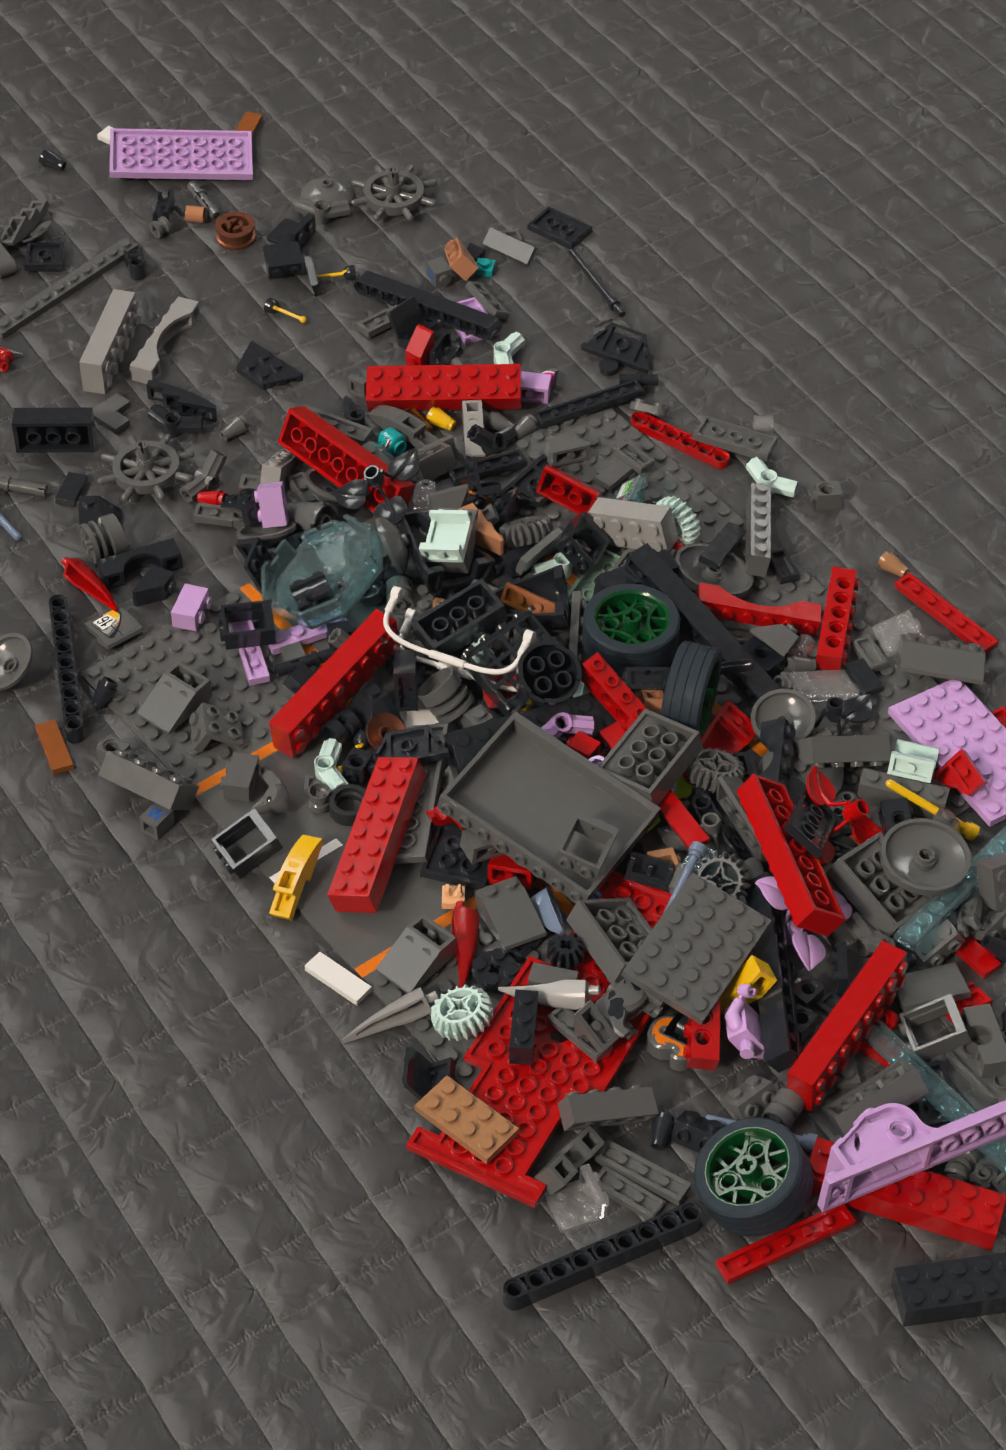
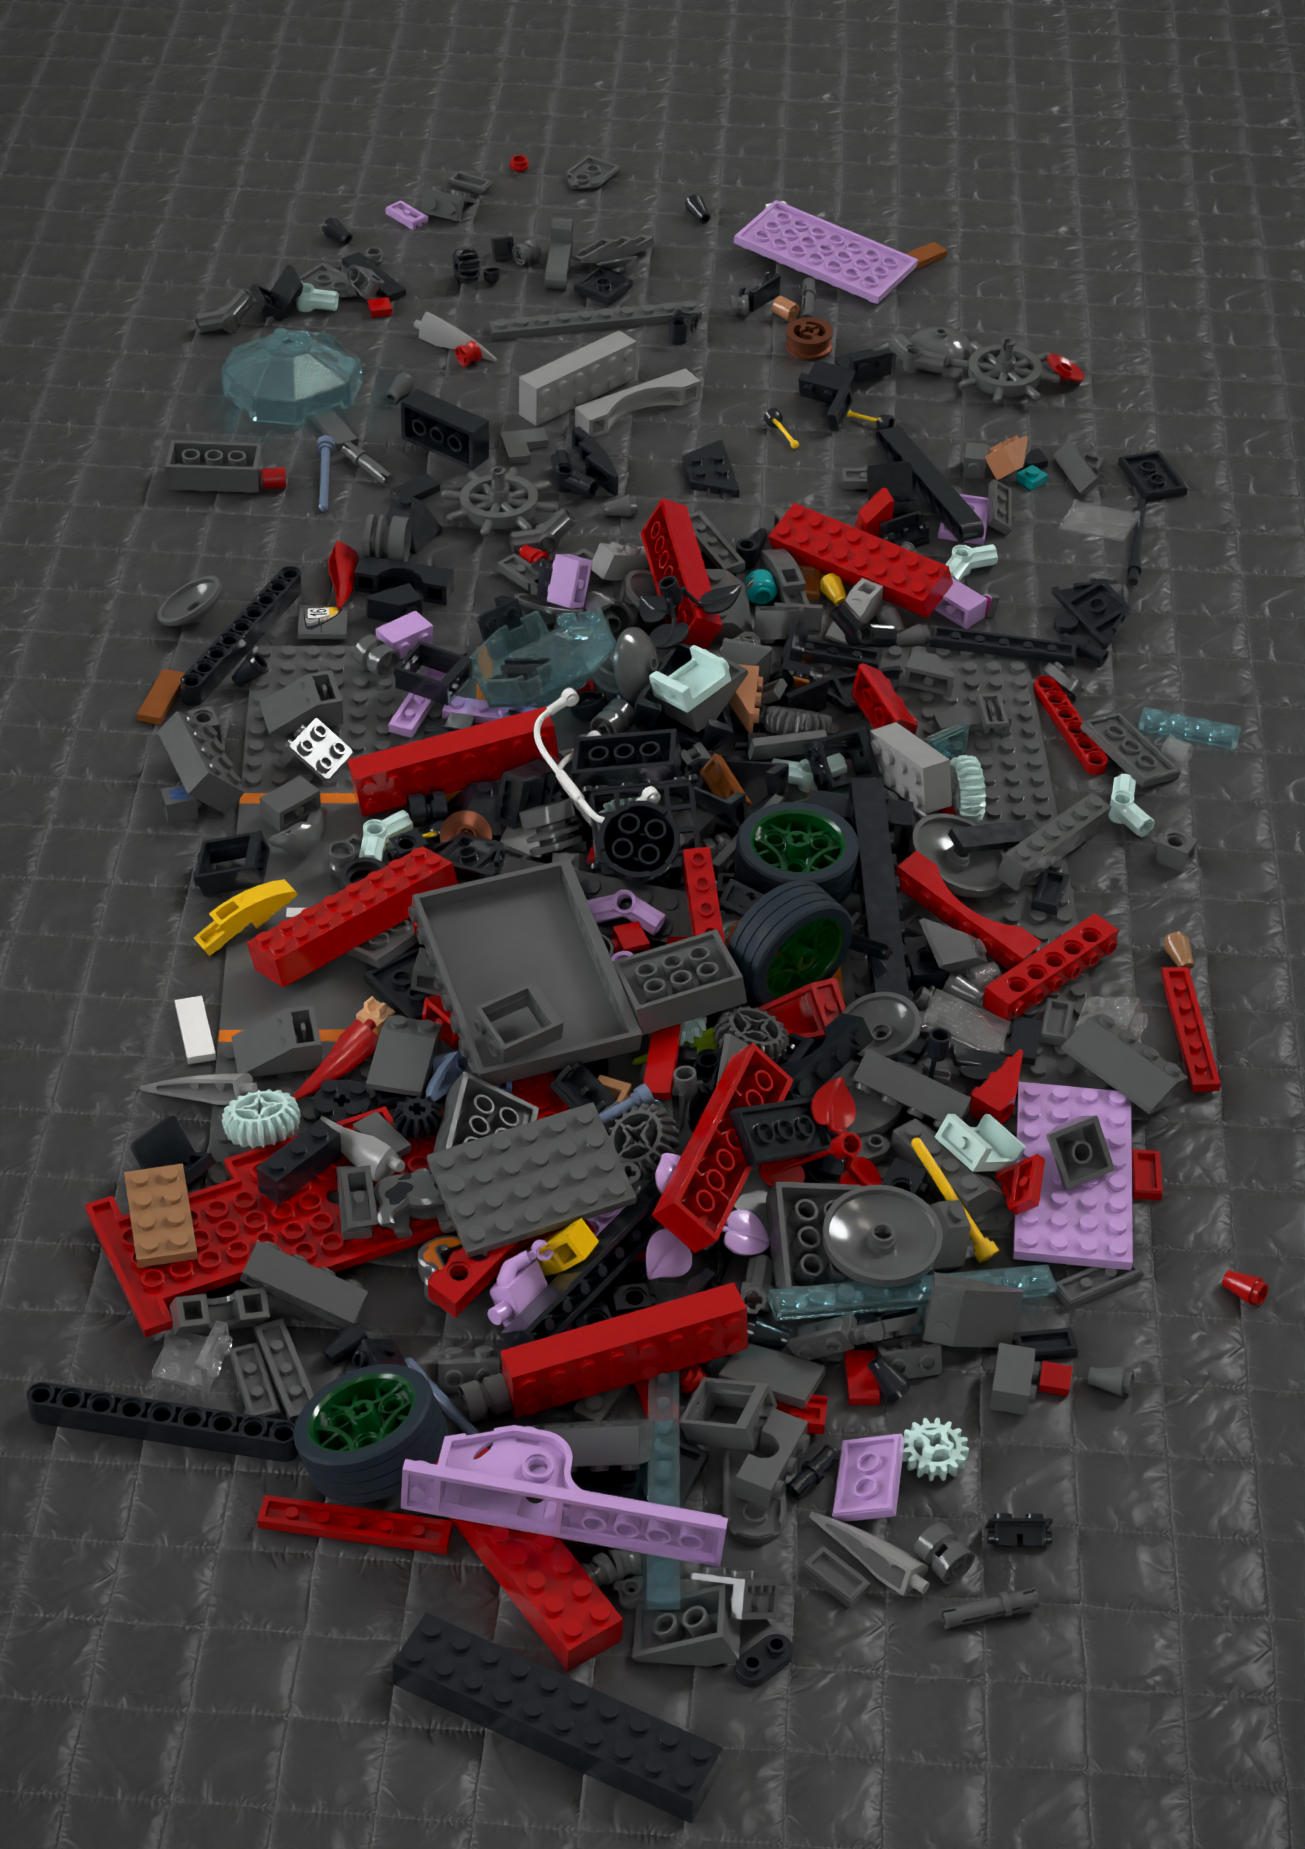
camera: 35 degrees right, 5 degrees down
none -> dark grey wheel [354,635,400,679]
none -> red slope [969,1049,1023,1125]
none -> red dish [1046,353,1085,382]
none -> dark grey slope [1046,1115,1115,1190]
none -> clear piece [1059,499,1141,542]
none -> clear light blue plate [1138,707,1241,749]

